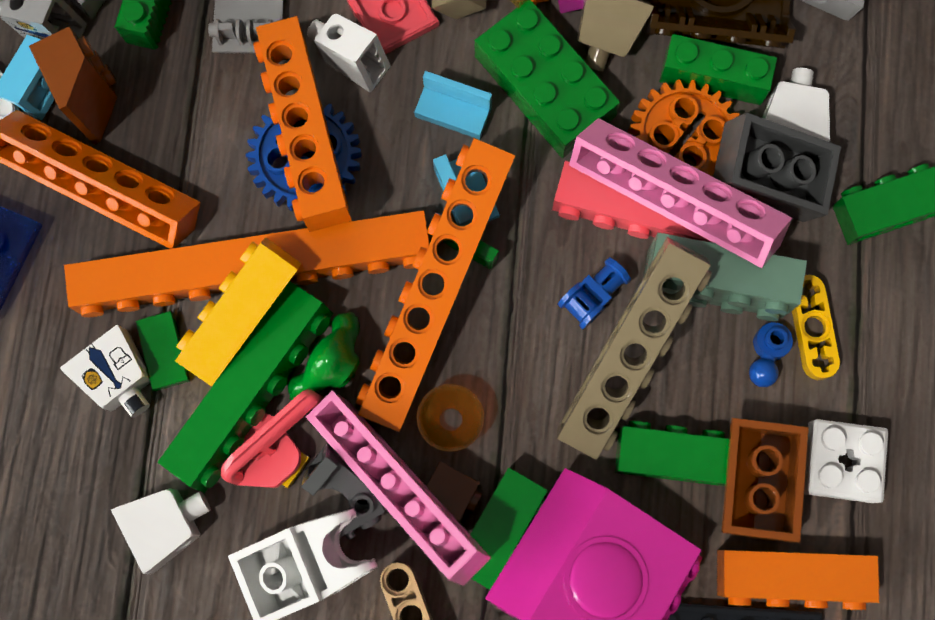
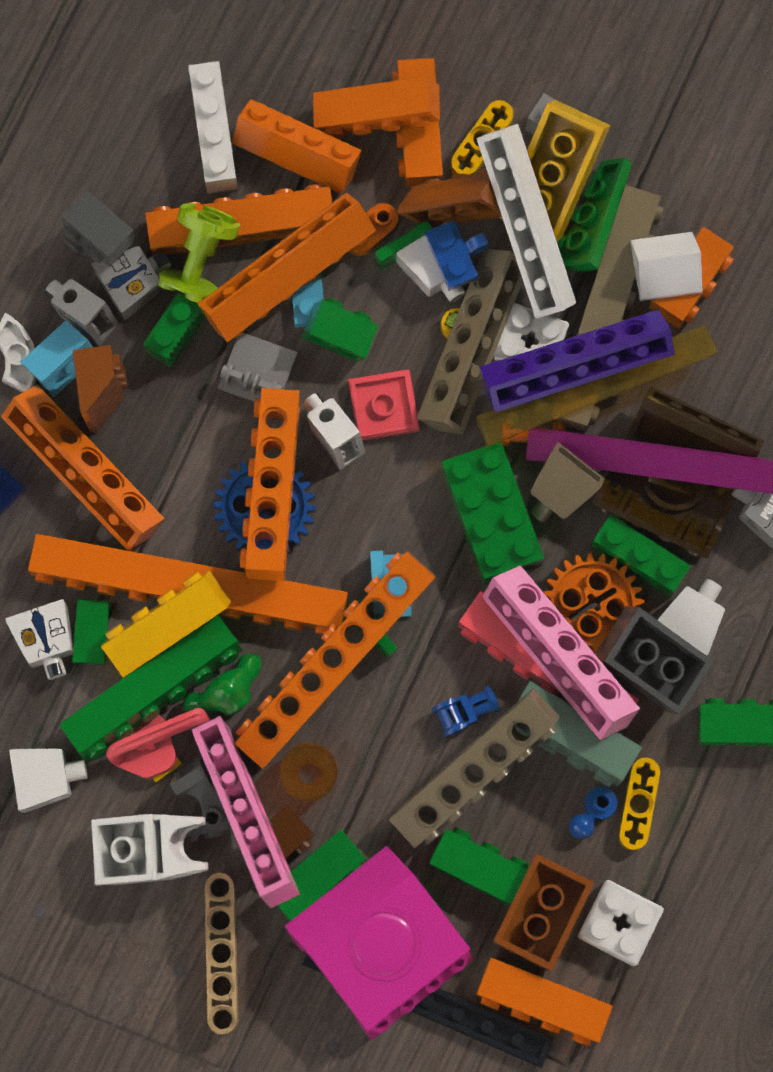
camera: 15 degrees right, 0 degrees up
medium azure panel [414,71,492,140] -> none

